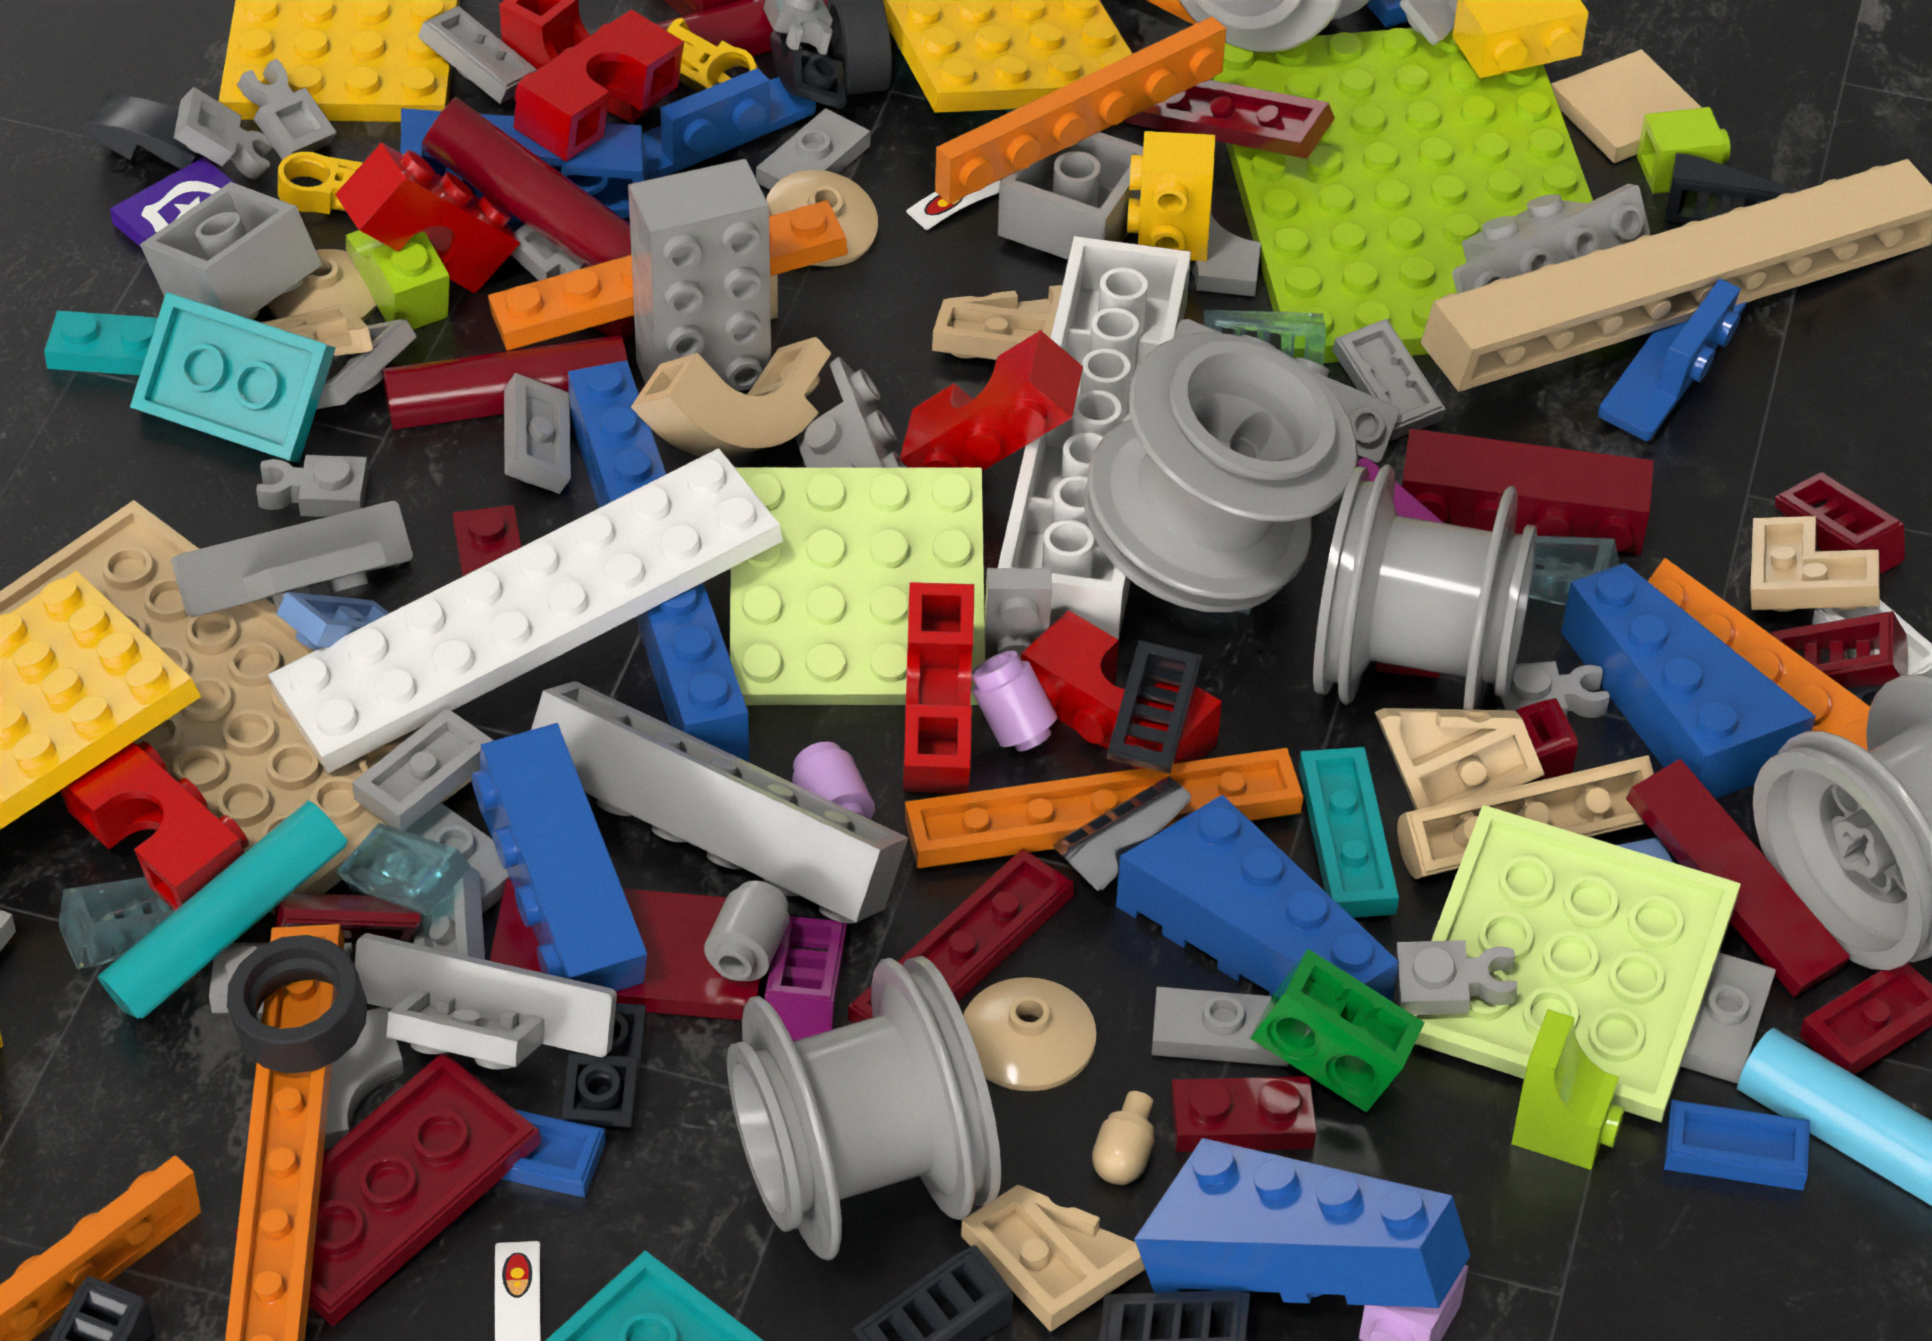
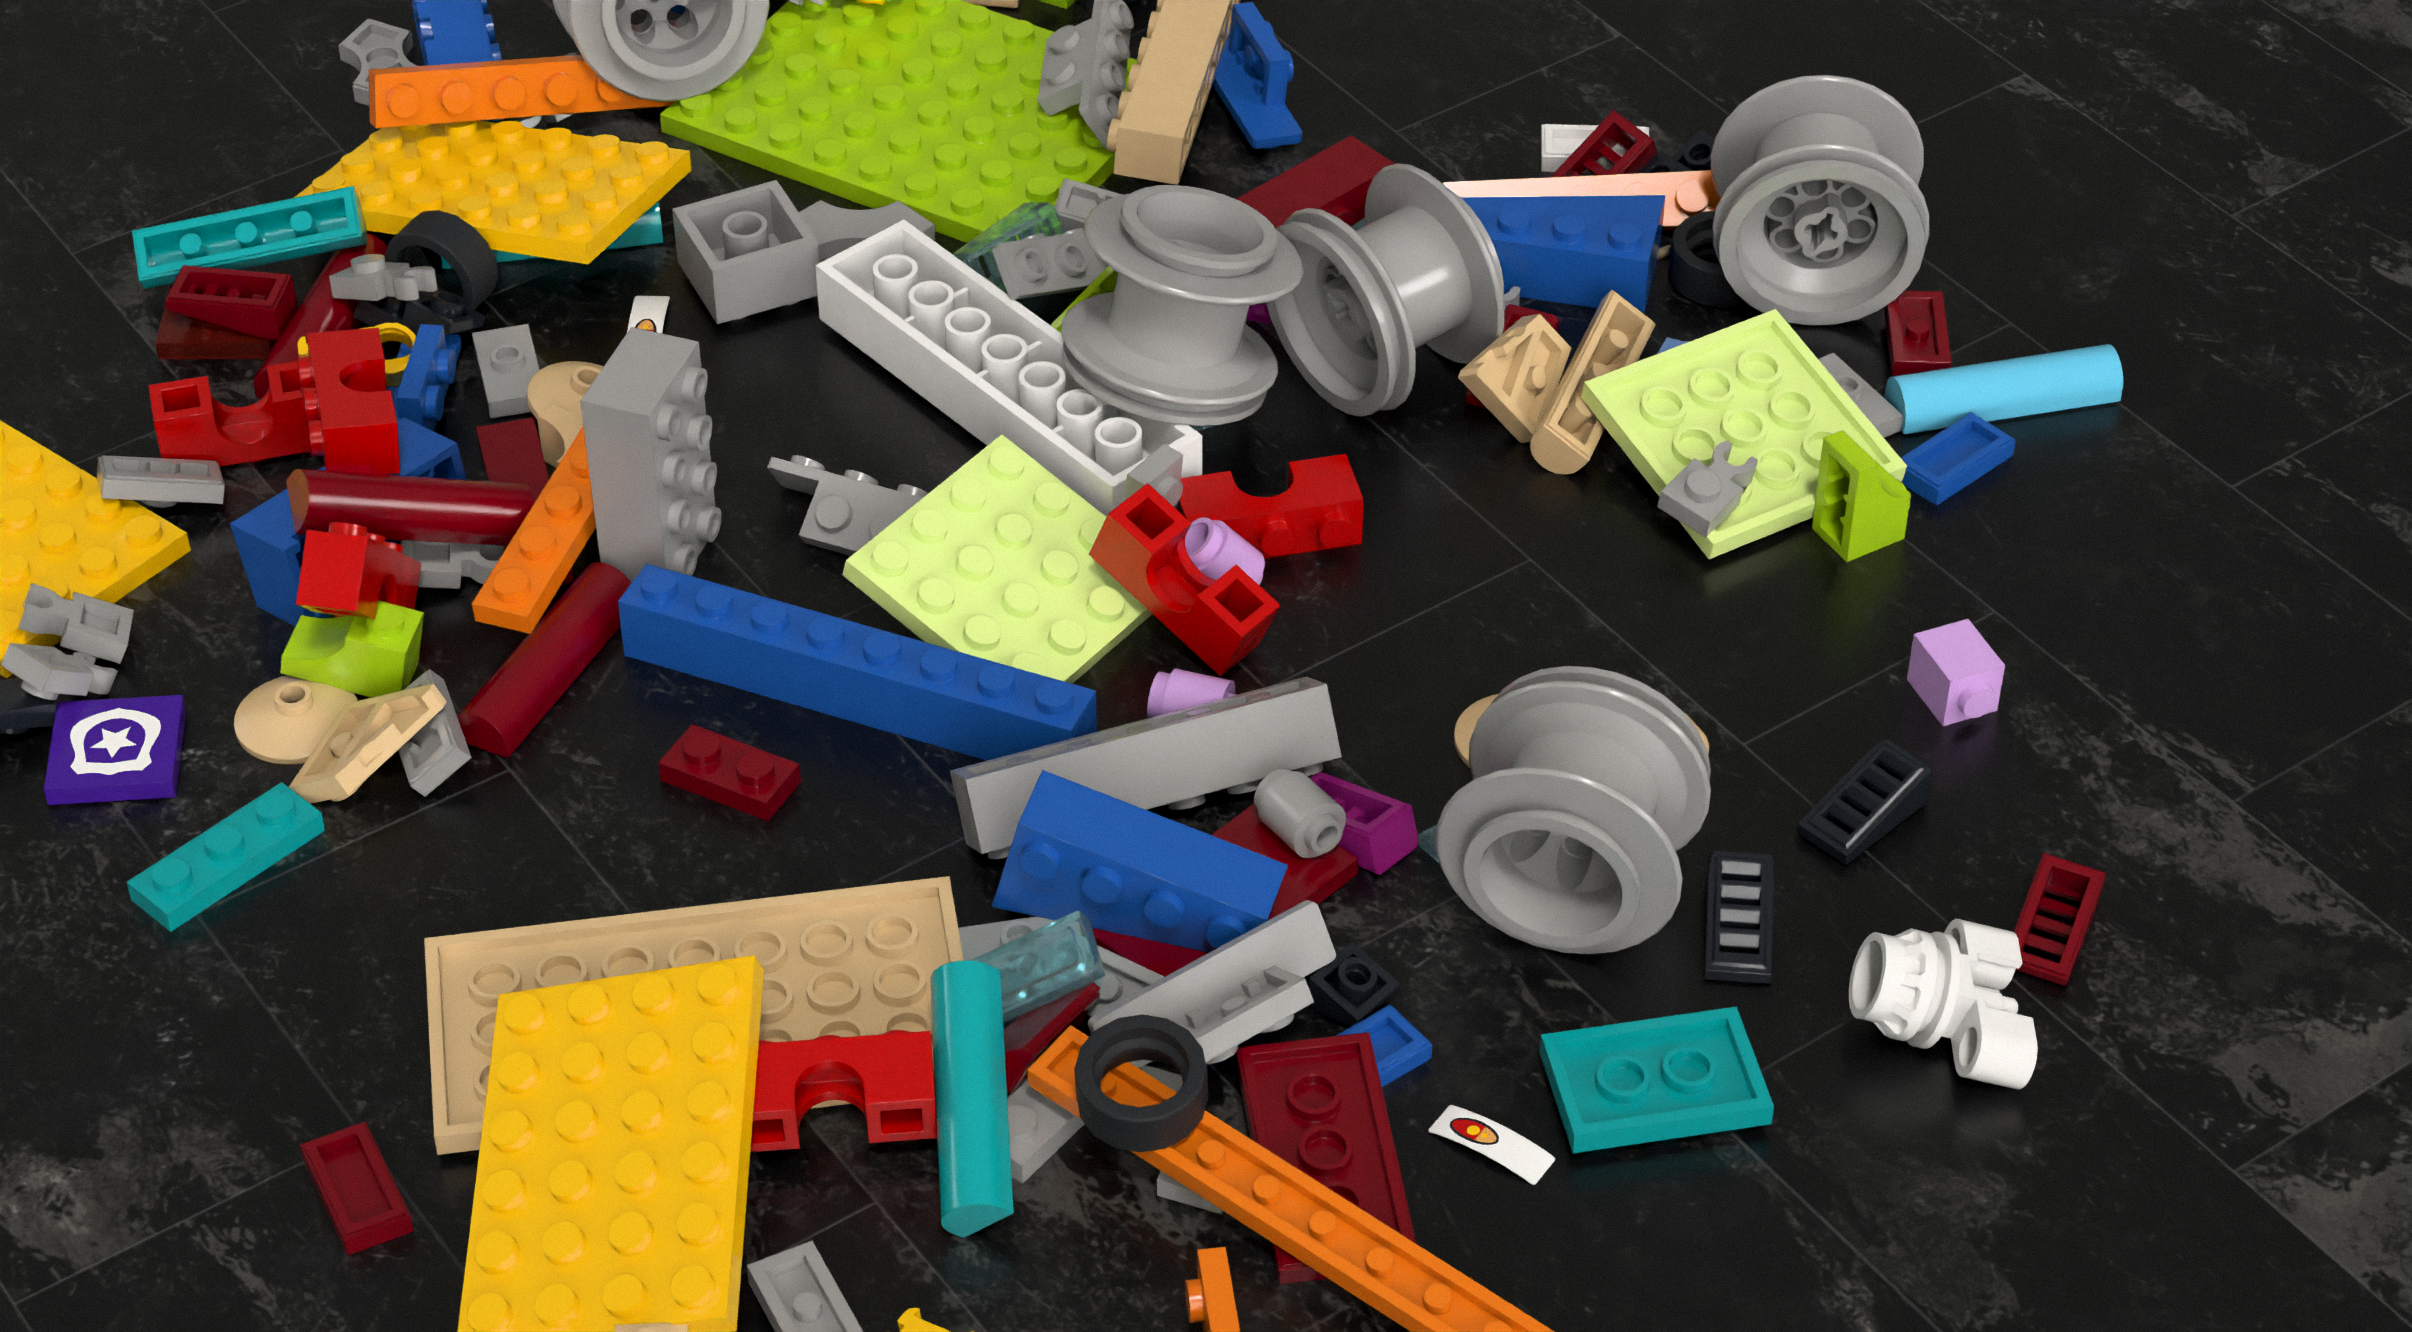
camera: 50 degrees left, 5 degrees down
clear light blue slope [59,877,174,969] -> none
plate [130,292,336,463] -> none
light grey brick [140,182,322,320] -> none
light grey bracket [171,501,413,618] -> none
light grey plate [256,455,369,517] -> none
white plate [268,448,783,773] -> none
medium blue plate [276,592,389,651] -> none
yellow piece [278,152,362,215] -> none
light grey plate [352,707,494,833] -> none
light grey plate [504,373,571,494] -> none
tan arch [631,337,831,458] -> none
dark red tile [848,848,1074,1024] -> none
red arch [899,330,1083,471] -> none
orange plate [905,748,1303,868] -> none
tan wing [932,285,1062,360] -> none
orange plate [935,16,1227,204] -> none
tan wing [961,1185,1145,1332] -> none
slope [1053,776,1192,891] -> none
black slope [1107,640,1202,774] -> none
blue wedge [1116,795,1399,1002] -> none
dark red plate [1122,80,1335,159] -> none
yellow brick [1127,131,1215,261] -> none
blue wedge [1135,1138,1471,1308] -> none
light grey plate [1152,987,1288,1067] -> none
dark red plate [1171,1076,1316,1152] -> none
green brick [1250,949,1425,1113] -> none
teal plate [1299,747,1399,918] -> none
dark red tile [1626,759,1850,998] -> none
tan plate [1751,516,1880,612] -> none
dark red slope [1775,472,1905,575] -> none

